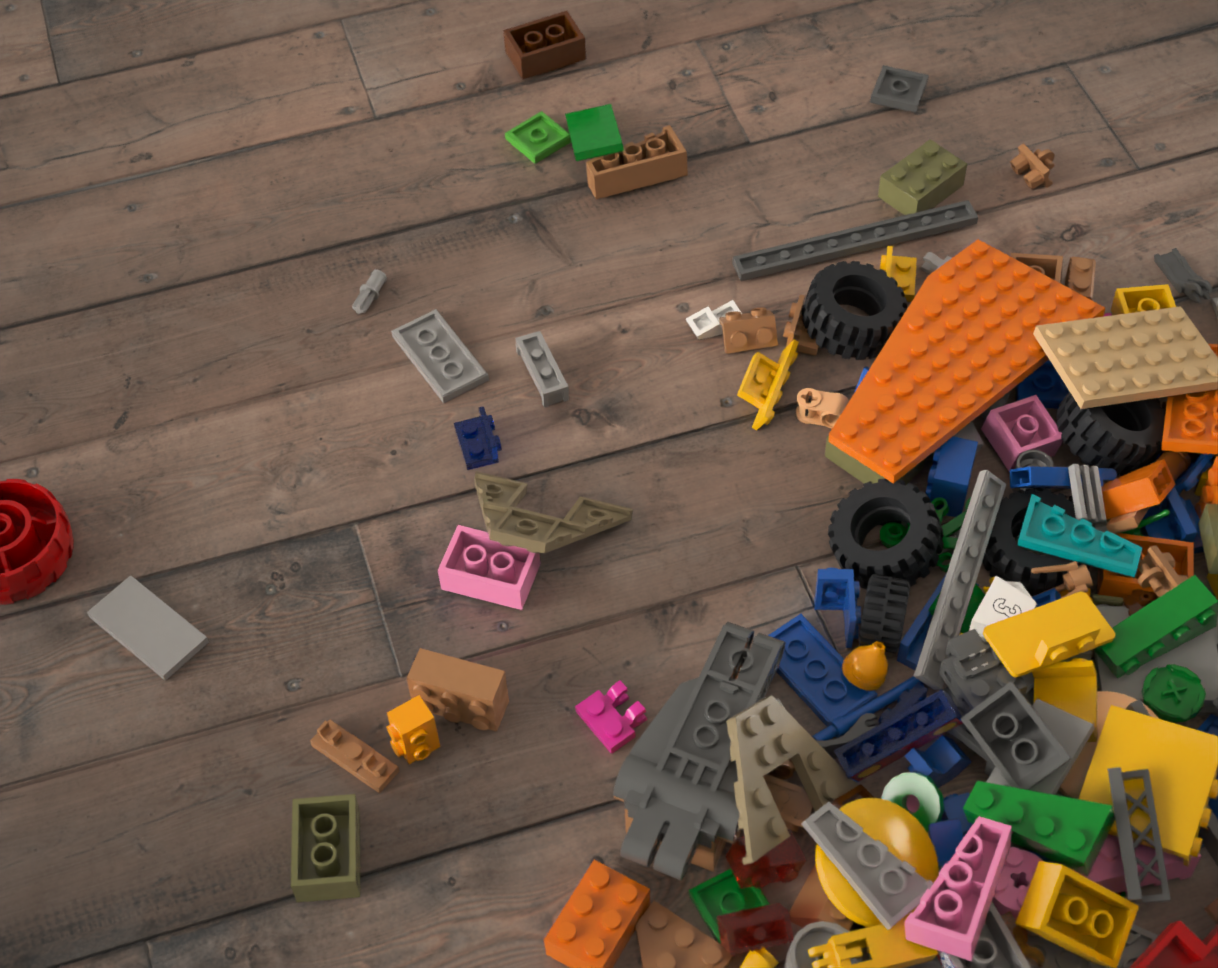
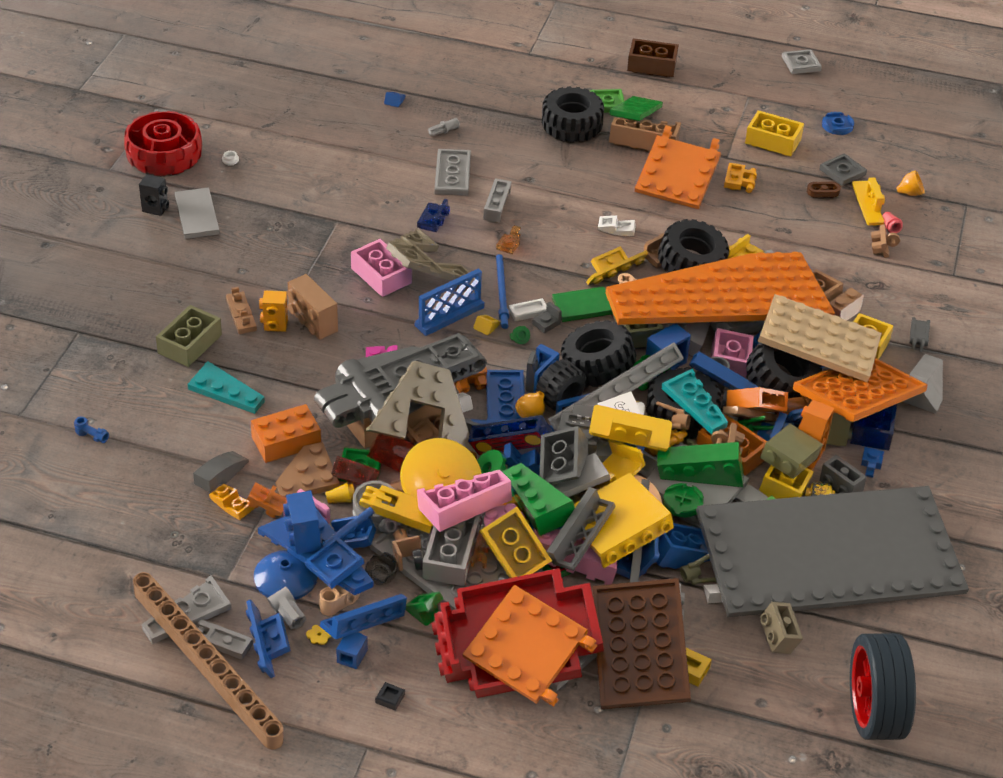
camera: 30 degrees right, 10 degrees down
medium nougat bracket [719,307,778,354] -> none
dark grey plate [733,200,978,281] -> none
light grey wing [802,802,934,930] -> none
olive brick [878,139,967,215] -> none
light grey tile [1068,464,1106,523] -> none
none -> black brick [139,174,169,216]
none -> teal wing [188,361,265,414]
none -> white plate [222,151,239,166]
none -> blue slope [384,92,406,107]
none -> blue fence [415,268,485,336]
none -> yellow slope [473,315,501,335]
none -> clear orange plate [496,225,521,254]
none -> blue bar [496,254,510,329]
none -> white tile [509,298,547,322]
none -> green plate [510,326,531,344]
none -> dark grey slope [525,351,540,392]
none -> dark grey bracket [532,302,562,333]
none -> black tyre [541,86,604,143]
none -> green tile [552,286,613,322]
none -> orange plate [635,125,721,210]
none -> light orange plate [724,163,757,193]
none -> yellow brick [745,110,804,156]
none -> reddish brown plate [806,182,841,198]
none -> blue tile [822,112,855,135]
none -> yellow bracket [852,177,885,226]
none -> coral cone [882,212,903,233]
none -> light orange helmet [896,170,925,196]

